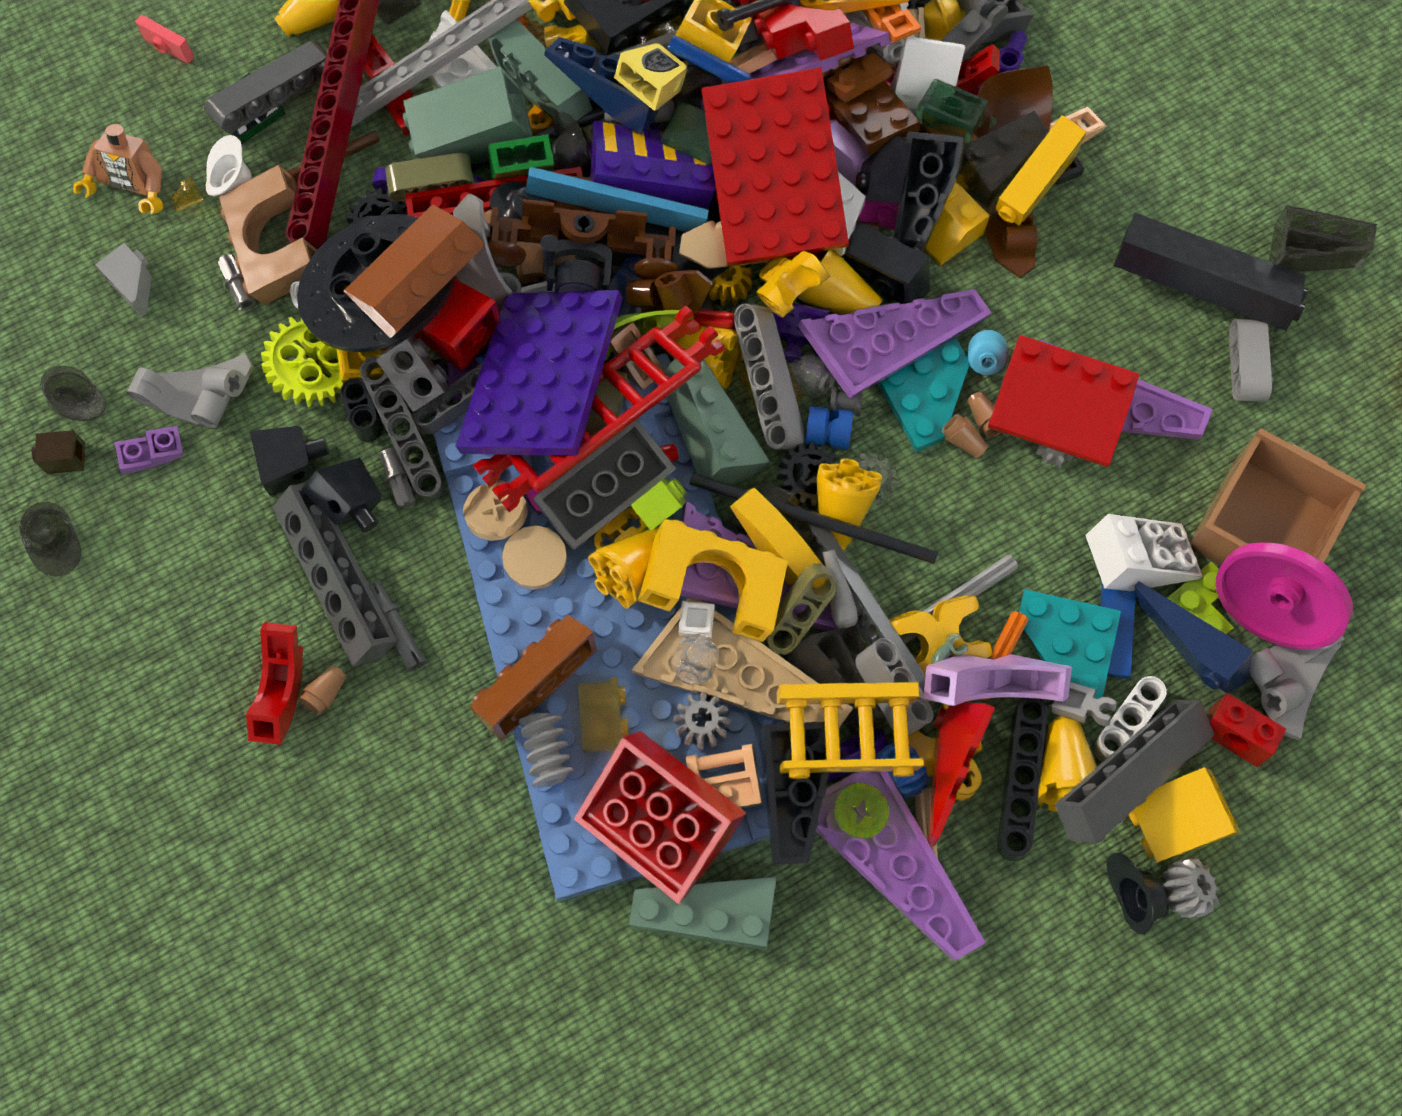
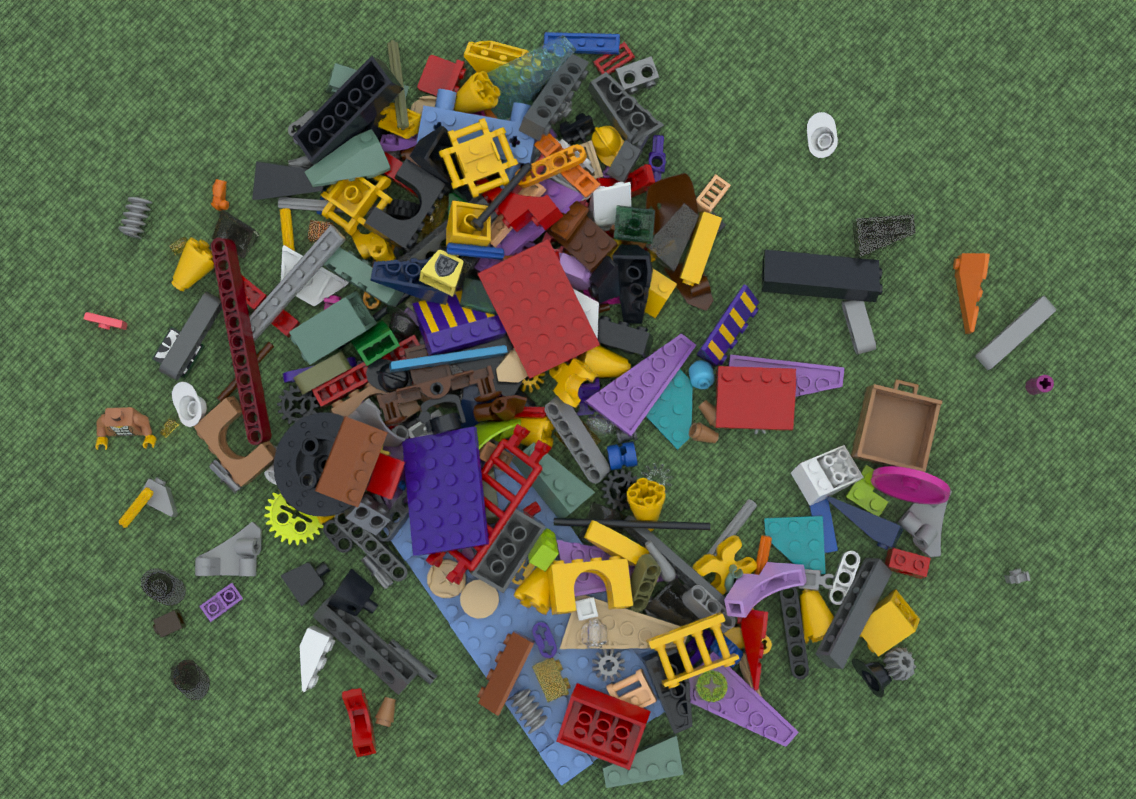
camera: 25 degrees left, 15 degrees up
none -> yellow axle [119,487,153,528]
none -> white slope [300,625,335,692]
none -> dark purple beam [532,622,557,658]
none -> dark purple slope [696,284,759,367]
none -> white piece [807,112,838,158]

